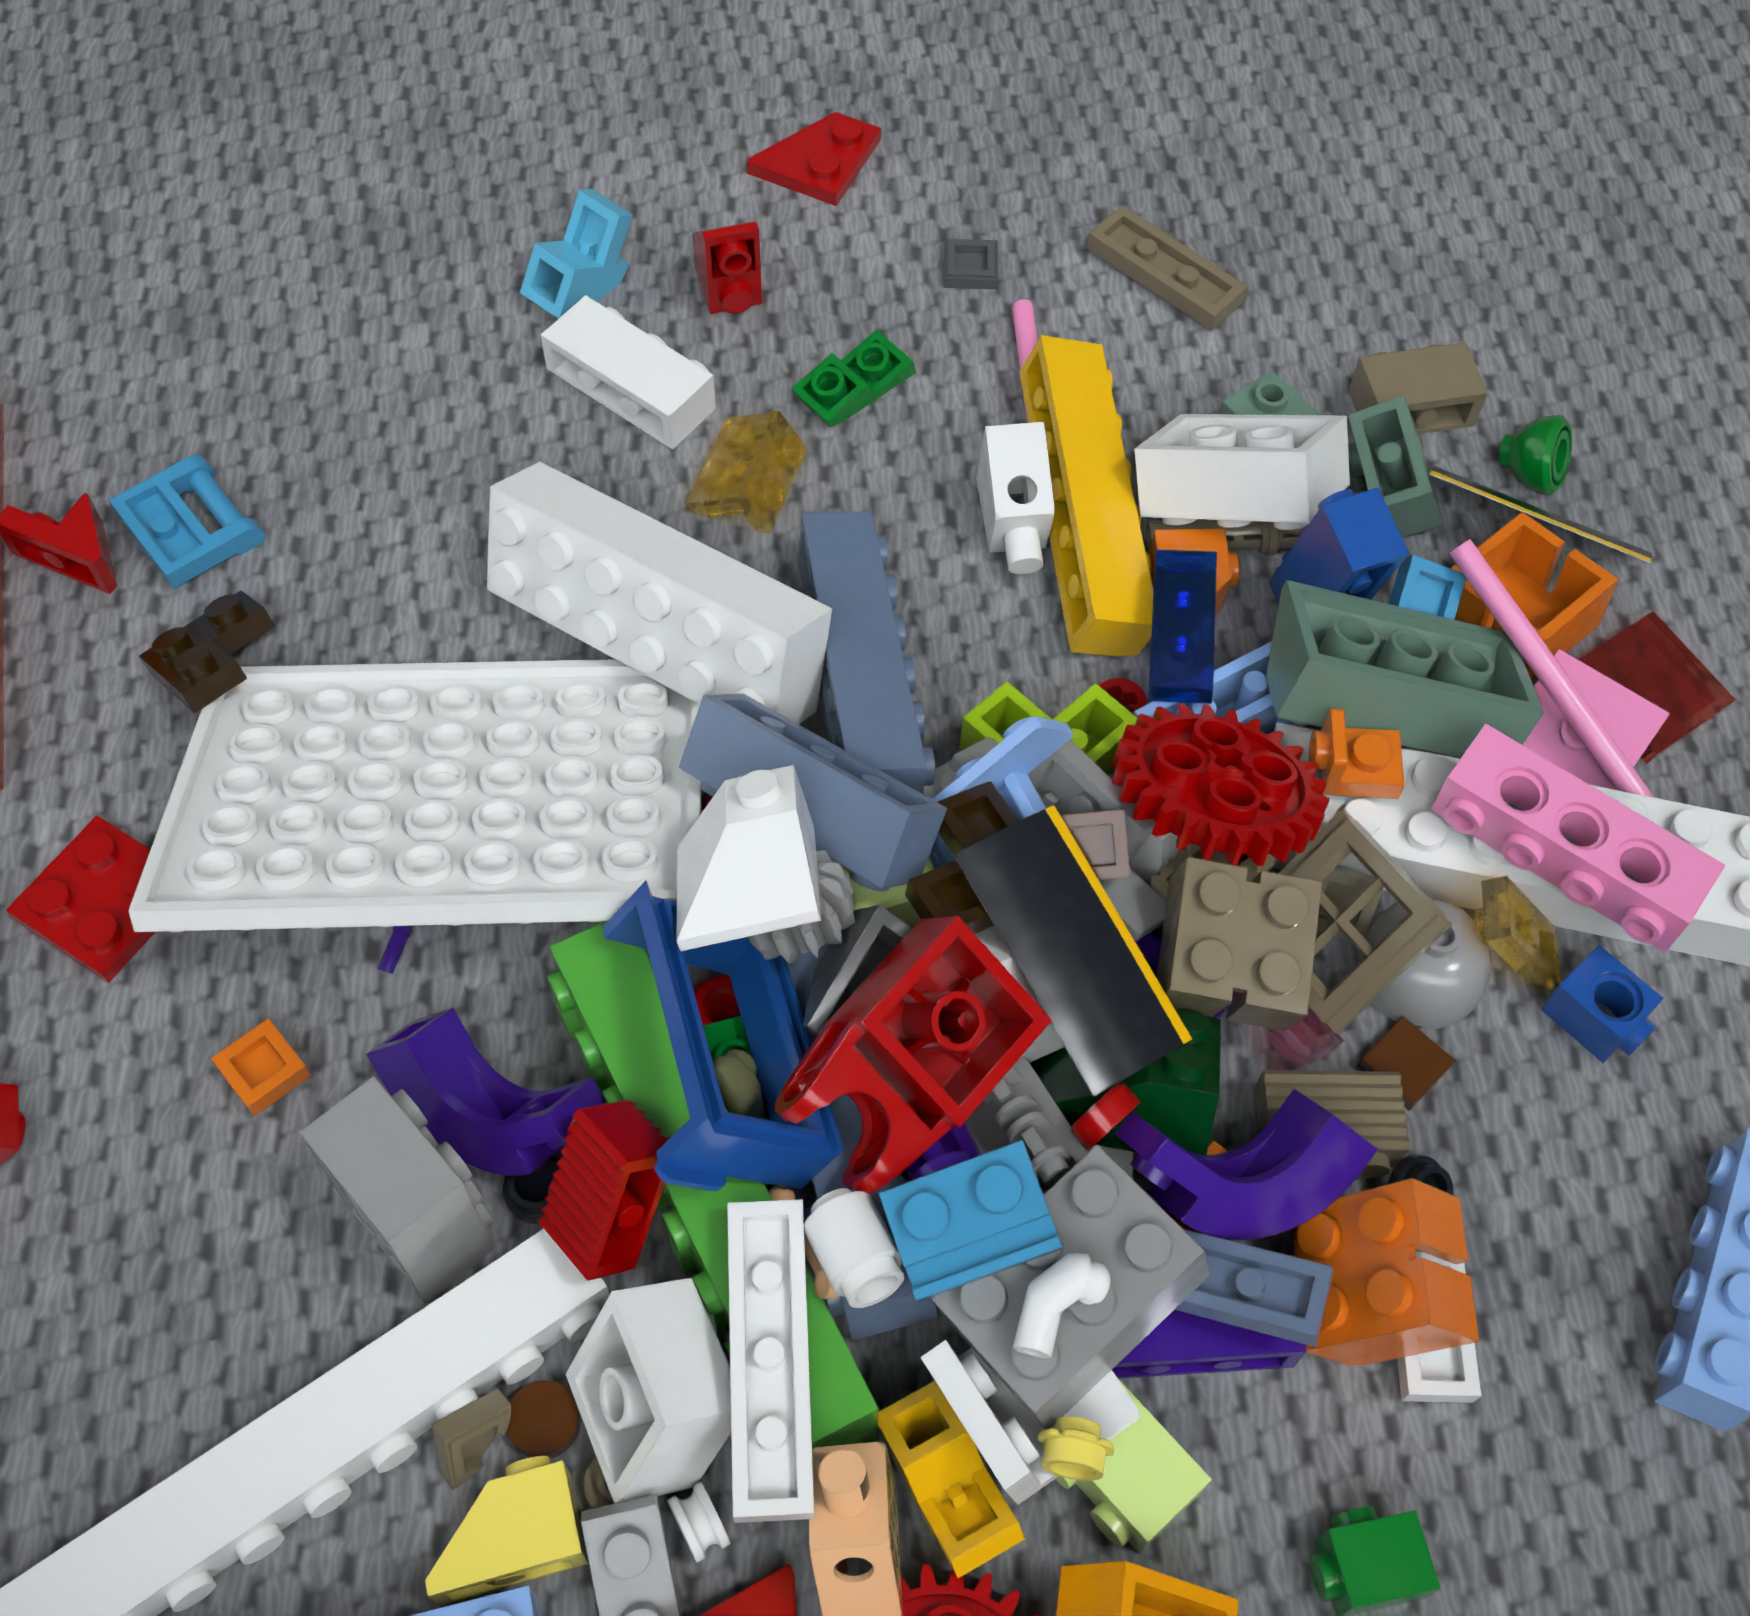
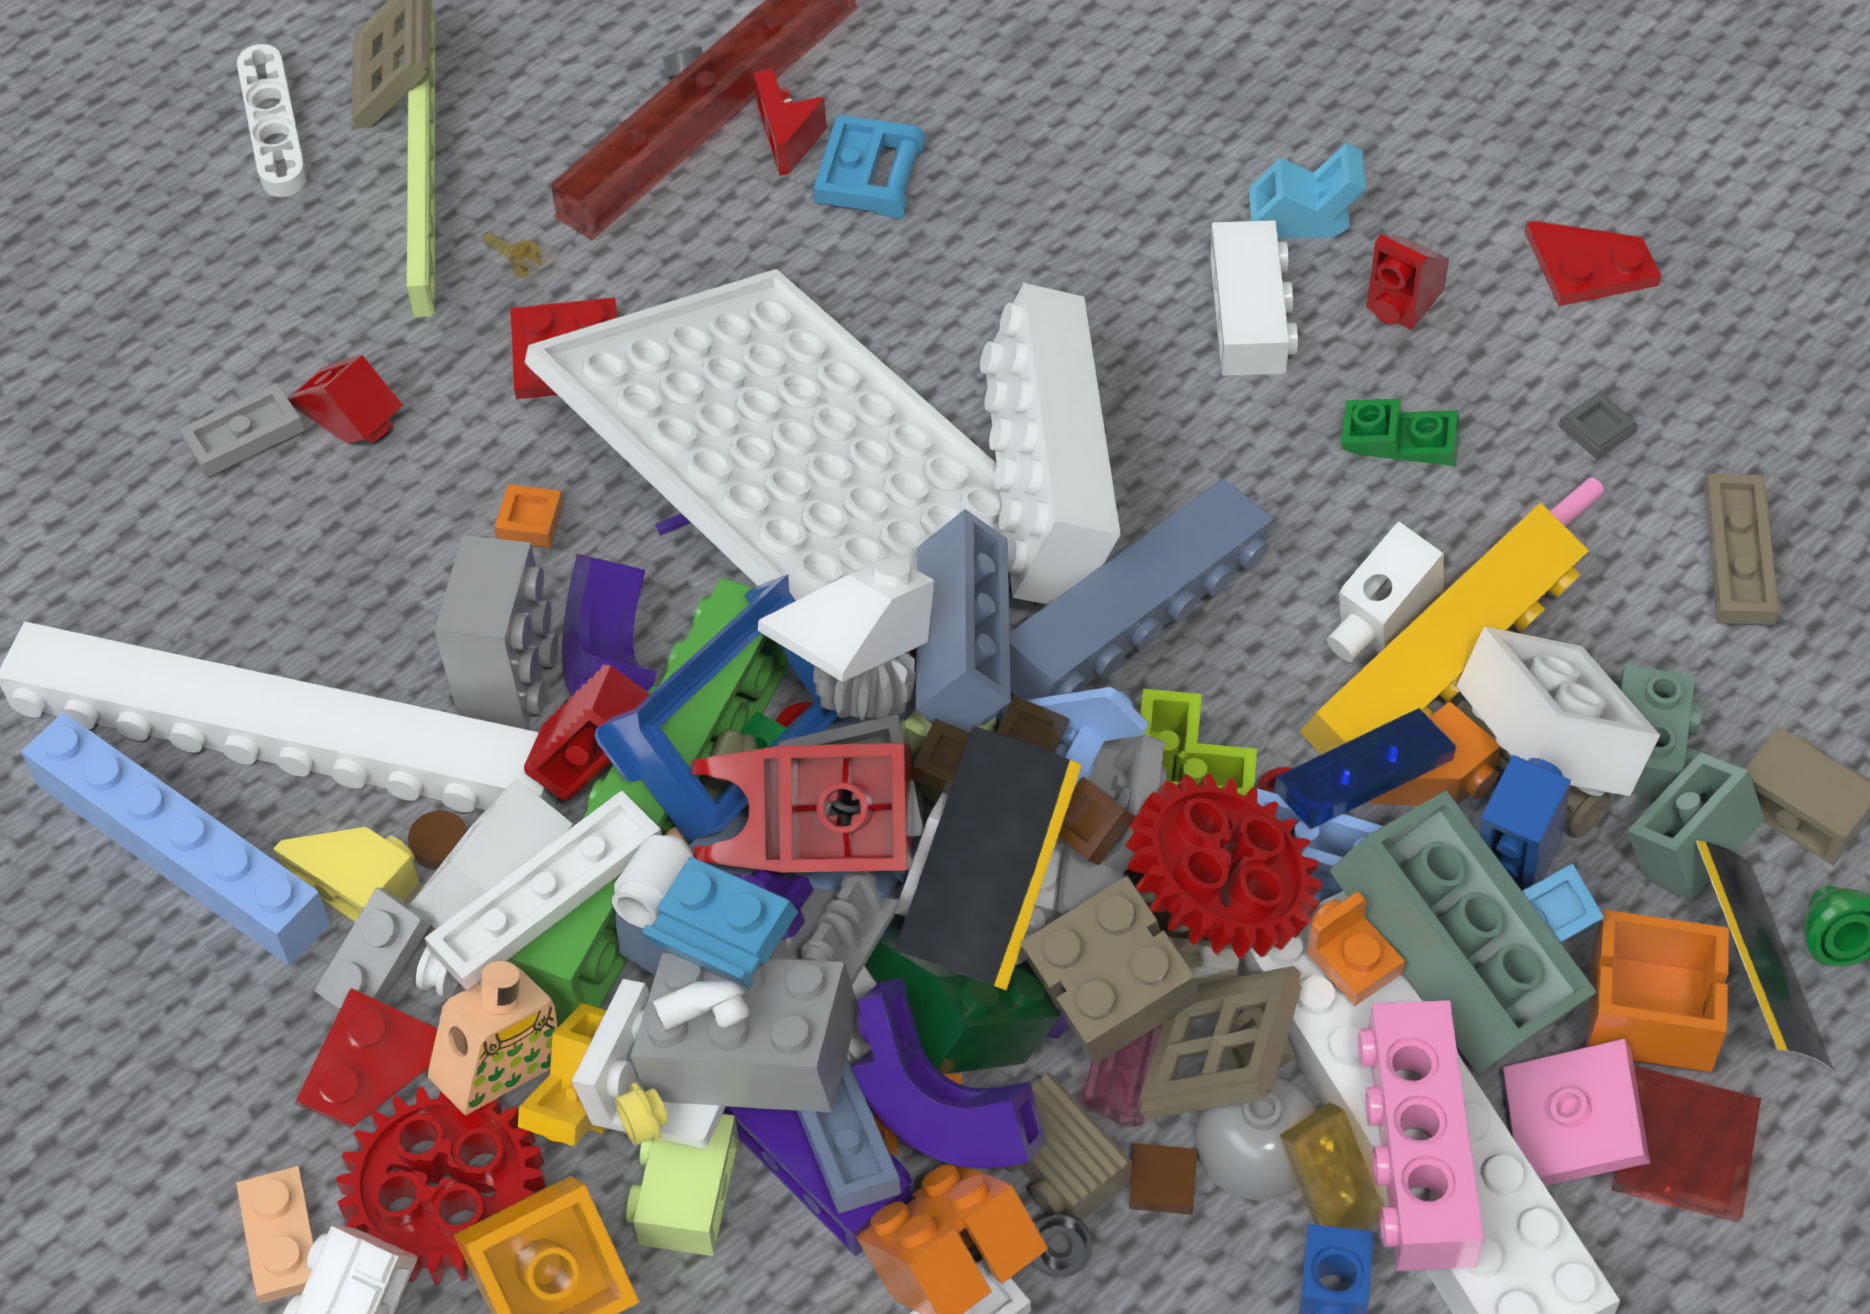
camera: 55 degrees right, 5 degrees down
dark brown plate [139,590,275,713] -> none
dark tan tile [432,1388,511,1490] -> none
clear yellow bracket [686,411,807,533] -> none
red tile [1071,1082,1141,1151] -> none
bright pink piece [1449,539,1654,797] -> none

